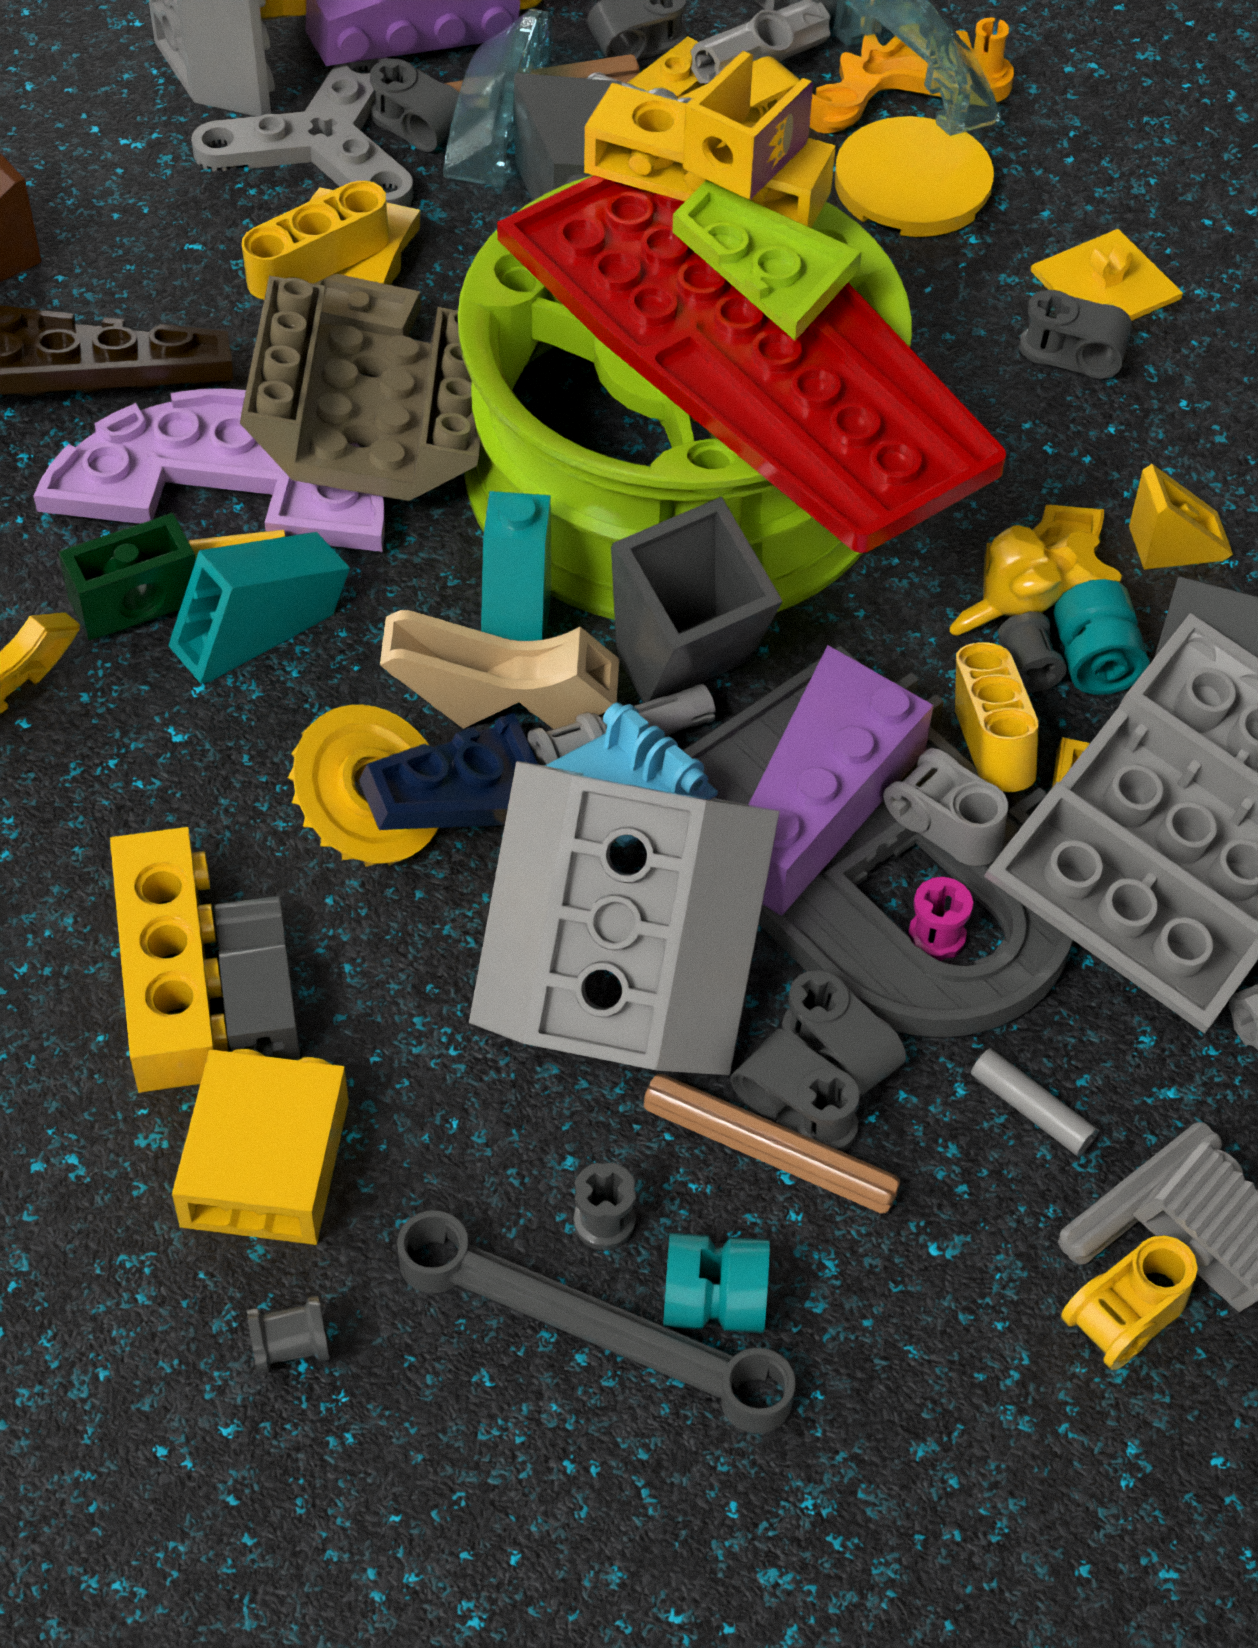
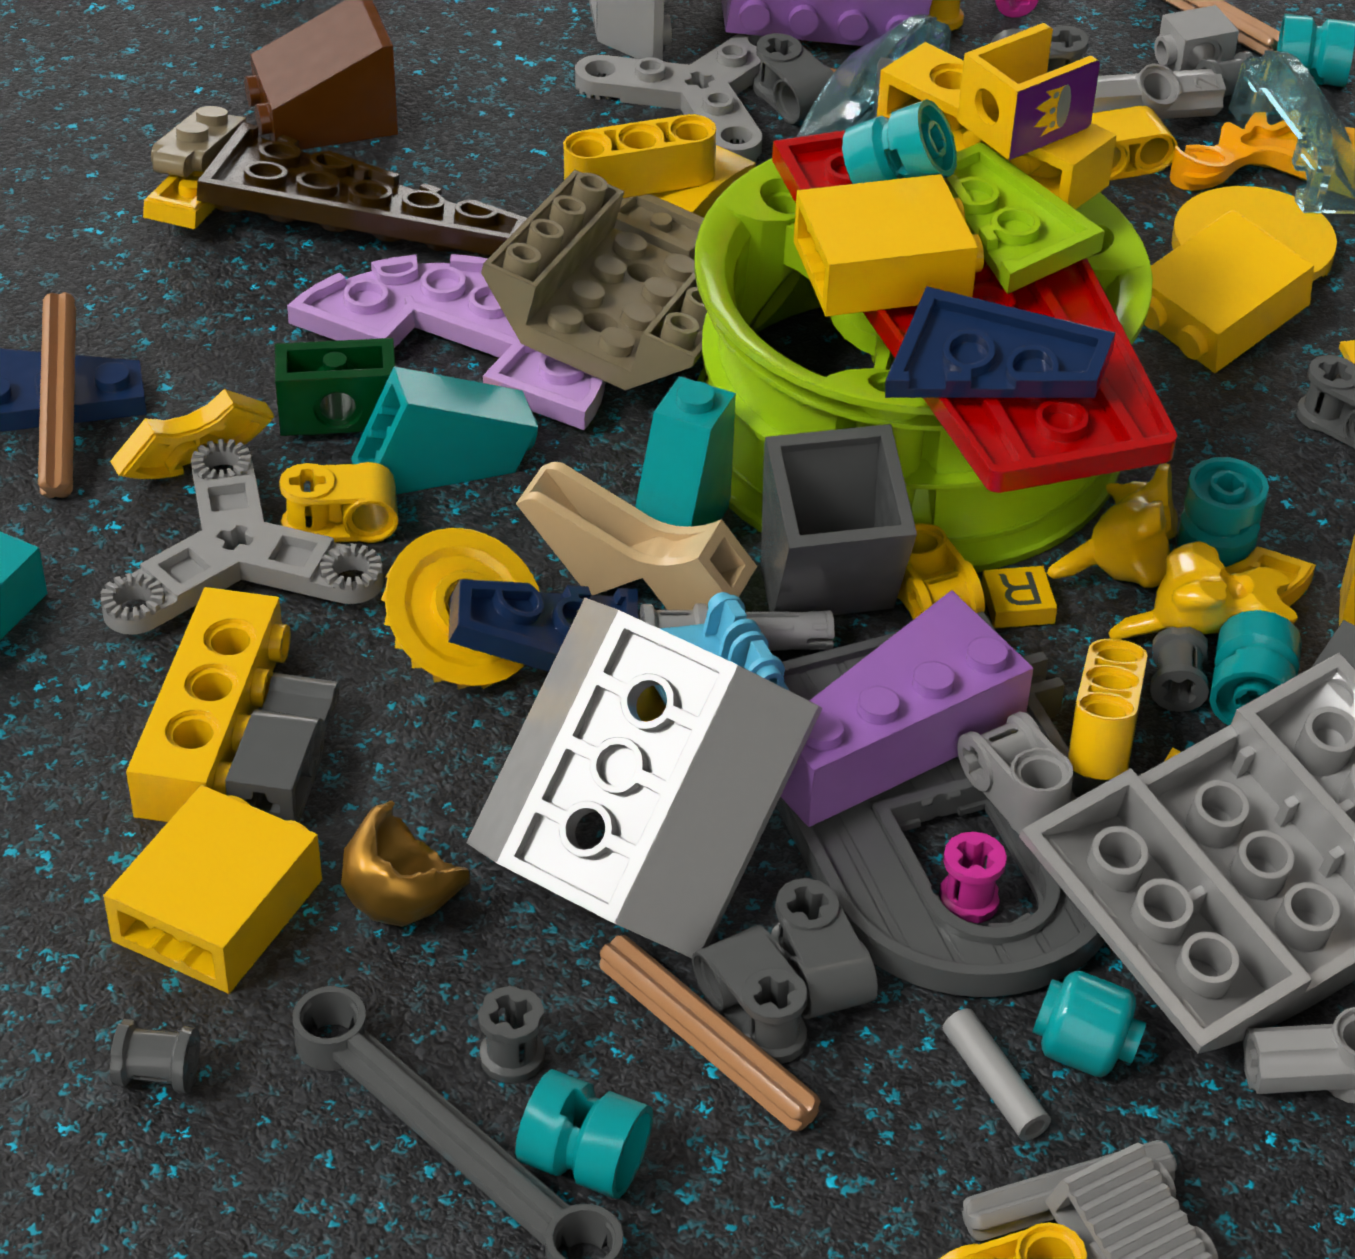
camera: 20 degrees right, 10 degrees down
none -> light grey piece [101,439,384,635]
none -> yellow piece [279,462,399,543]
none -> pearl gold hair [341,800,470,927]
none -> yellow brick [793,174,984,317]
none -> teal wheel [842,99,957,184]
none -> dark blue wing [885,286,1115,398]
none -> yellow piece [897,523,985,620]
none -> yellow tile [981,566,1057,628]
none -> teal head [1032,971,1146,1077]
none -> yellow animal [1047,463,1178,588]
none -> yellow brick [1144,209,1315,373]
none -> teal wheel [1176,457,1269,567]

